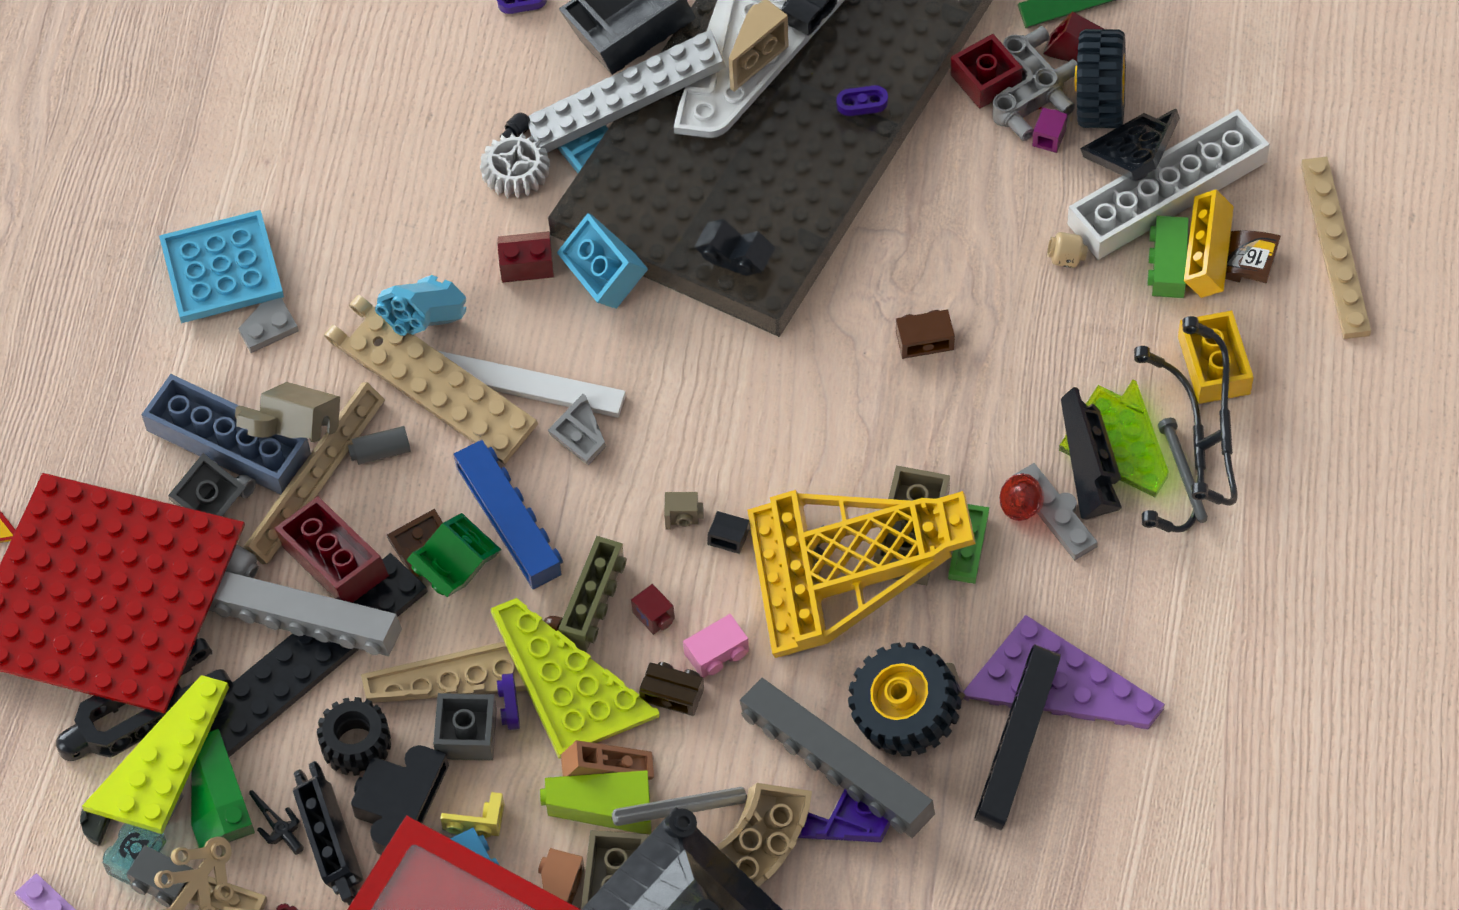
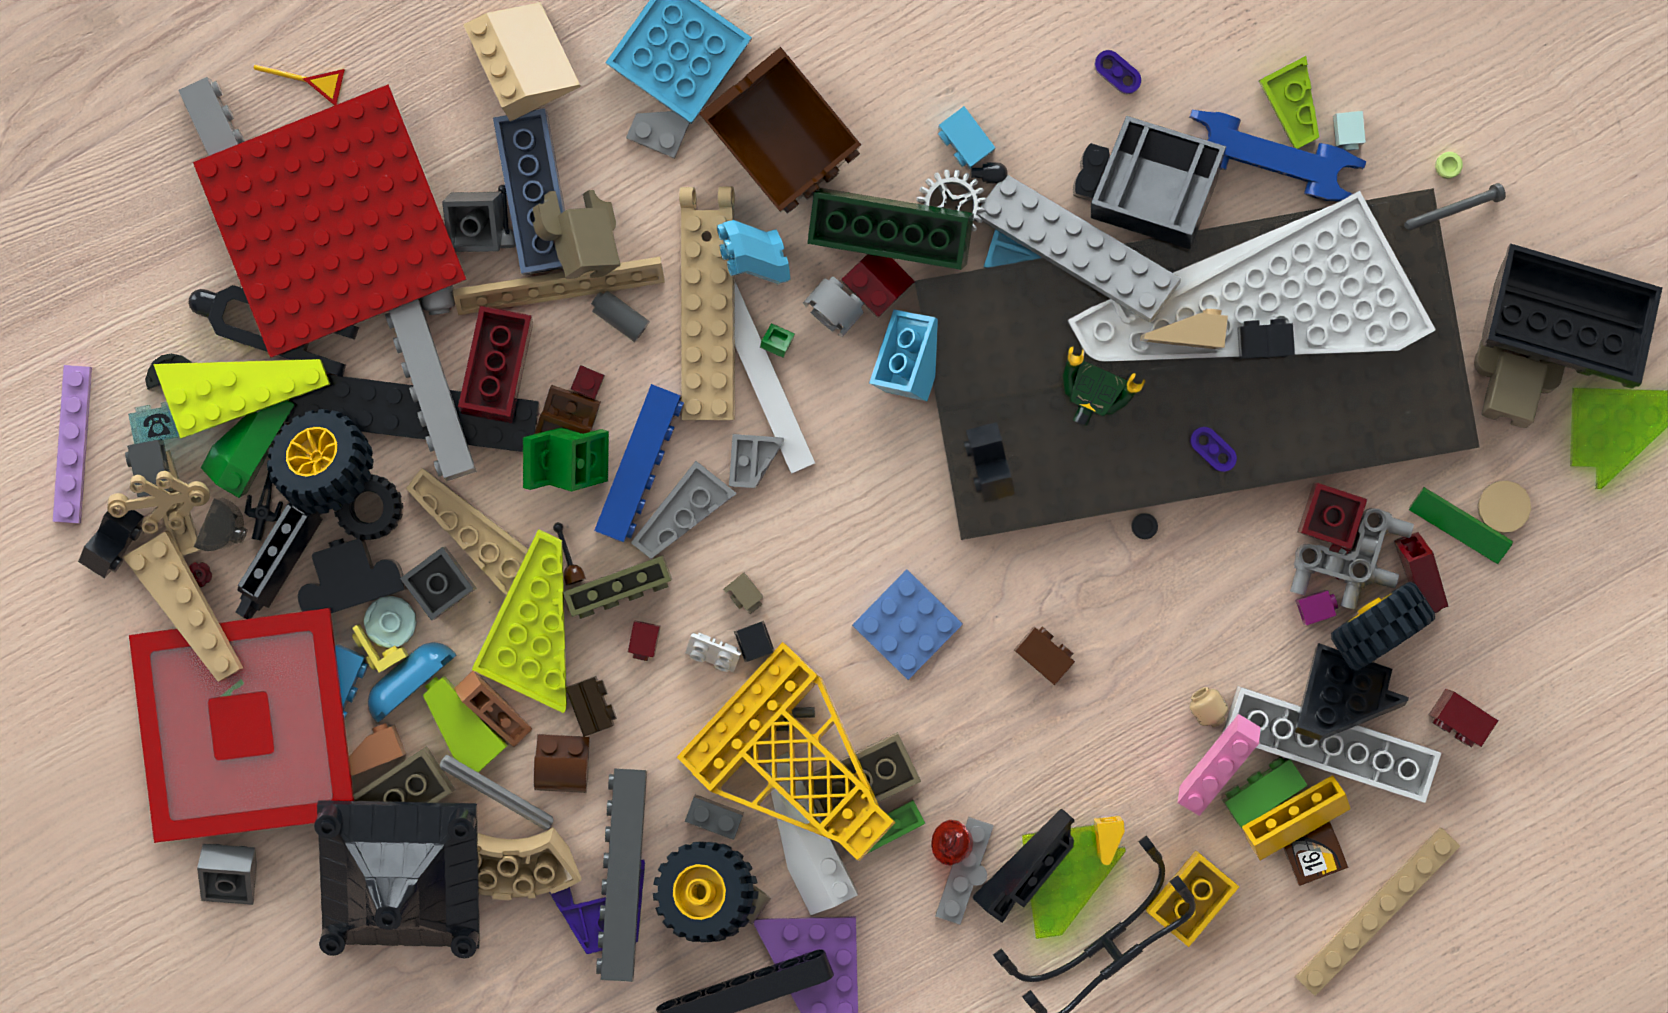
camera: 50 degrees right, 30 degrees up
dark purple plate [497,673,520,730] -> none
bright pink brick [683,614,749,678] -> none
dark grey bar [1158,417,1208,523] -> none
none -> clear smoke brick [194,498,248,551]
none -> black wheel [267,409,374,514]
none -> light aqua tile [364,596,417,648]
none -> dark azure brick [368,642,457,723]
none -> slope [463,2,581,121]
none -> reddish brown brick [534,734,590,793]
none -> dark red plate [571,365,605,399]
none -> light grey wing [631,461,737,559]
none -> white hinge [685,632,742,672]
none -> dark grey brick [685,794,744,840]
none -> reddish brown cylinder [699,47,861,214]
none -> green plate [760,323,795,358]
none -> white wedge [765,752,858,915]
none -> light grey brick [803,276,864,337]
none -> dark green brick [807,188,974,270]
none -> medium blue plate [852,569,963,680]
none -> medium azure brick [938,106,995,169]
none -> dark green torso [1062,347,1145,427]
none -> black brick [1073,143,1110,201]
none -> yellow tile [1094,816,1125,865]
none -> black tile [1131,513,1158,539]
none -> bright pink brick [1178,714,1260,816]
none -> dark red brick [1428,689,1499,748]

